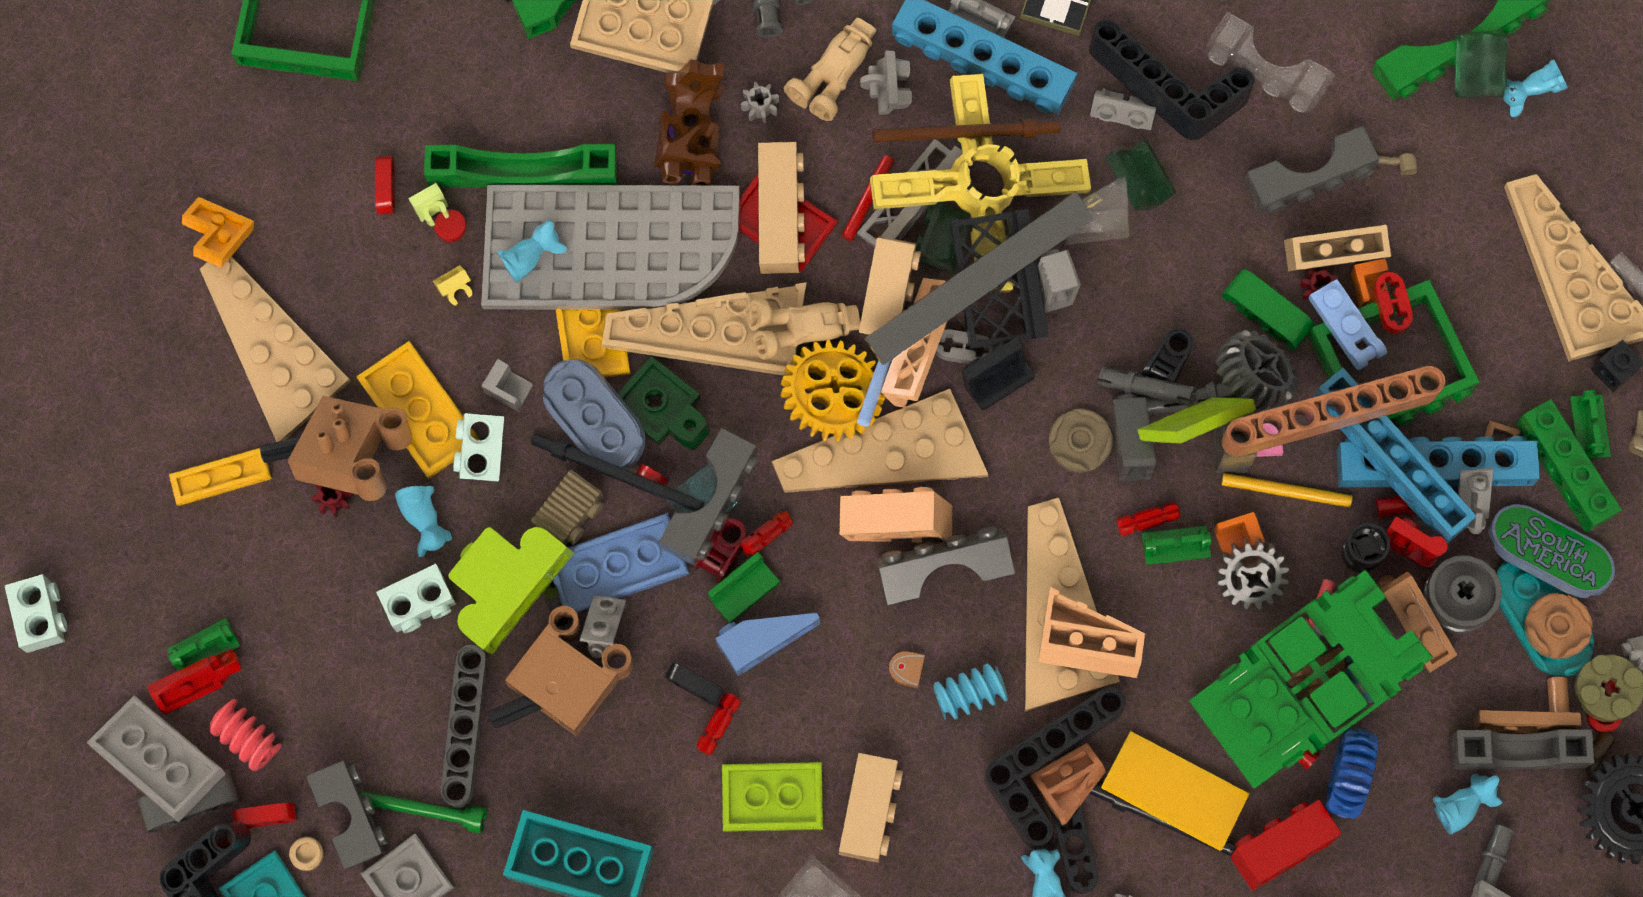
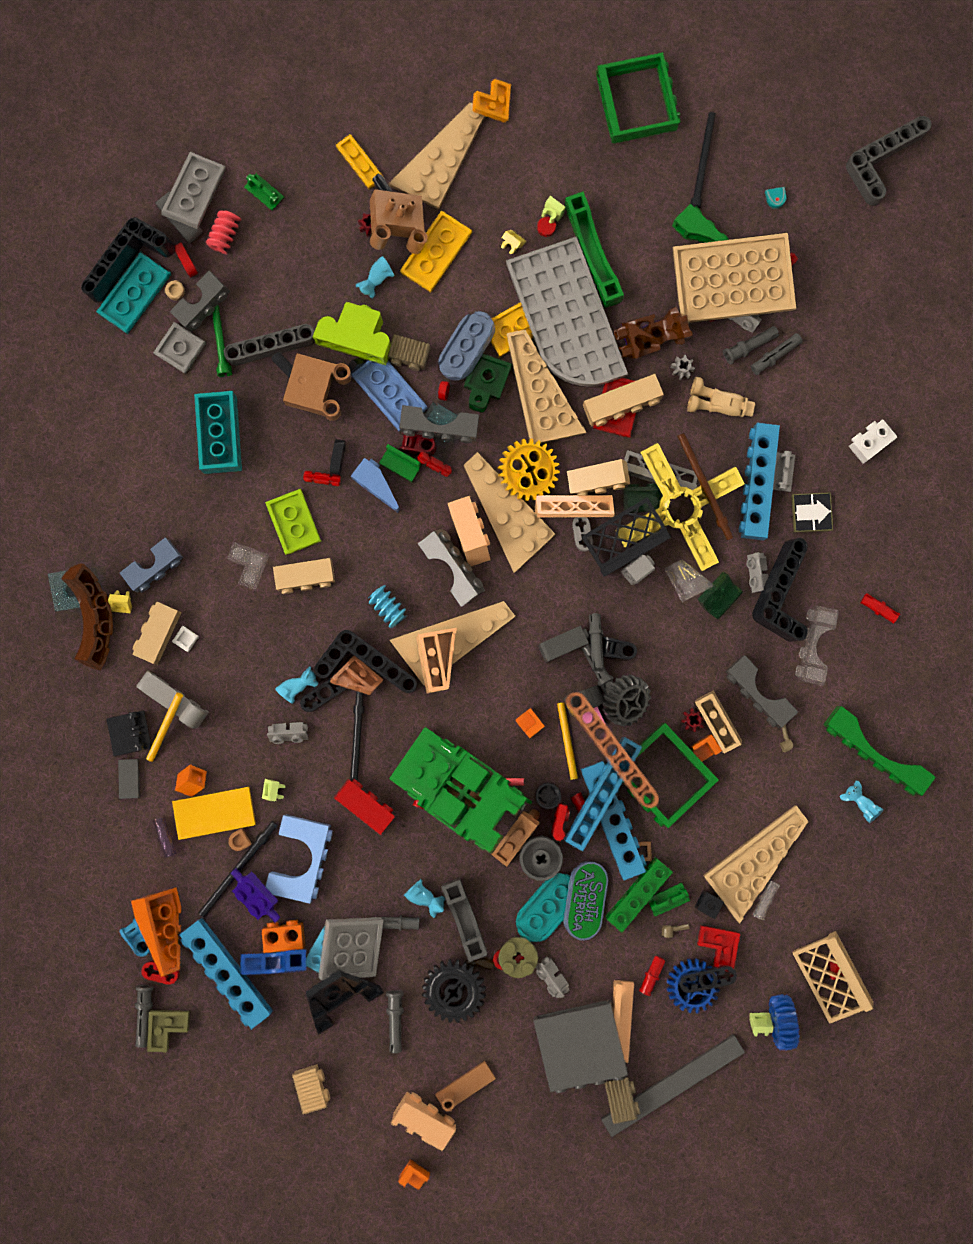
camera: 65 degrees right, 10 degrees up
light aqua brick [5,574,68,653] -> none
red hinge [147,649,242,715] -> none
red beam [375,156,395,215] -> none
light aqua brick [376,564,456,633] -> none
light aqua brick [453,413,504,481] -> none
light grey panel [481,359,533,412] -> none
medium azure animal [497,220,567,283] -> none
black bar [531,433,705,512] -> none
light grey hinge [580,595,626,658] -> none
tan piece [749,299,861,359] -> none
red bar [841,155,895,242] -> none
light blue bar [857,360,892,427] -> none
light grey hips [860,50,912,115] -> none
dark grey tile [864,192,1094,365] -> none
medium nougat tile [889,651,925,688] -> none
black bracket [962,338,1035,410] -> none
dark tan tile [1048,408,1113,473] -> none
yellow tile [1101,731,1250,851] -> none
red axle [1116,502,1180,536] -> none
lime tile [1137,397,1256,444] -> none
green hinge [1141,526,1211,565] -> none
dark grey gear [1216,538,1289,609] -> none
green beam [1221,269,1315,351] -> none
light blue plate [1308,279,1387,370] -> none
blue gear [1326,728,1378,819] -> none
red beam [1373,272,1413,334] -> none
clear green bracket [1455,31,1508,98] -> none
light grey hinge [1458,468,1493,534] -> none
medium nougat piece [1474,677,1581,734] -> none
medium nougat tile [1524,593,1592,659] -> none

